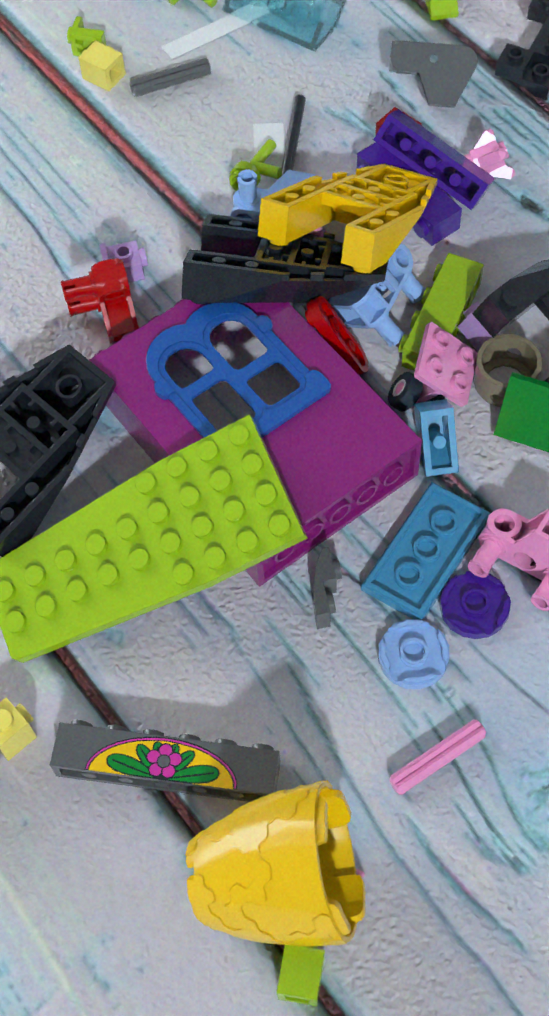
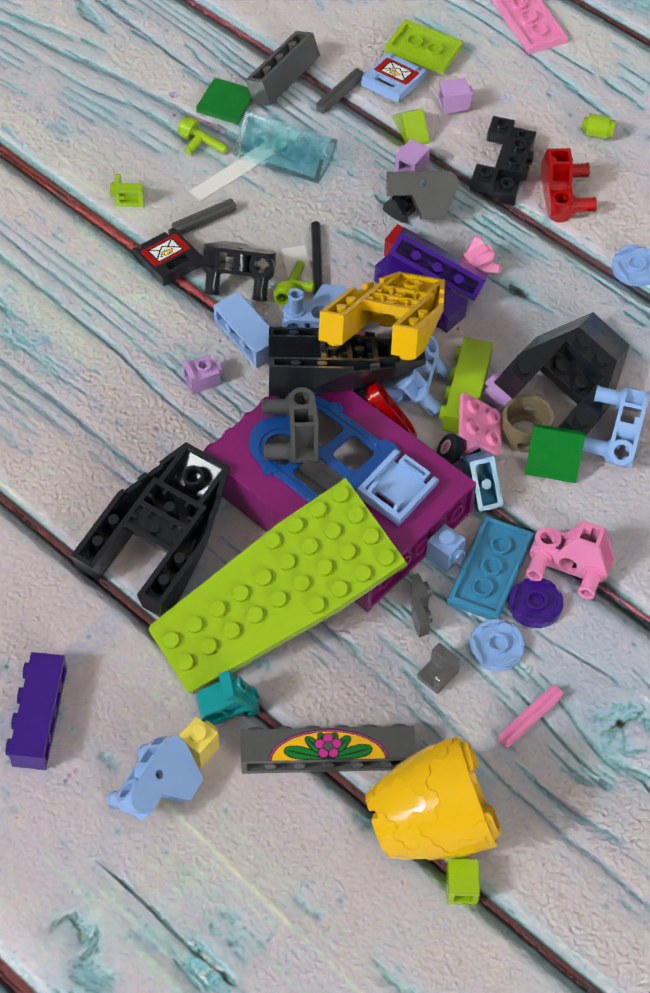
camera: 15 degrees left, 5 degrees down
red piece [60,258,139,343] -> none
light yellow brick [78,40,126,91] -> none
none -> black container [132,228,203,286]
none -> teal pin [196,670,260,725]
none -> black piece [202,241,277,301]
none -> light blue brick [214,292,269,368]
none -> dark grey piece [262,387,319,464]
none -> light blue container [357,449,439,526]
none -> black tile [383,196,416,223]
none -> lavender brick [395,138,430,171]
none -> flat silver panel [417,642,461,694]
none -> light blue brick [426,524,466,573]

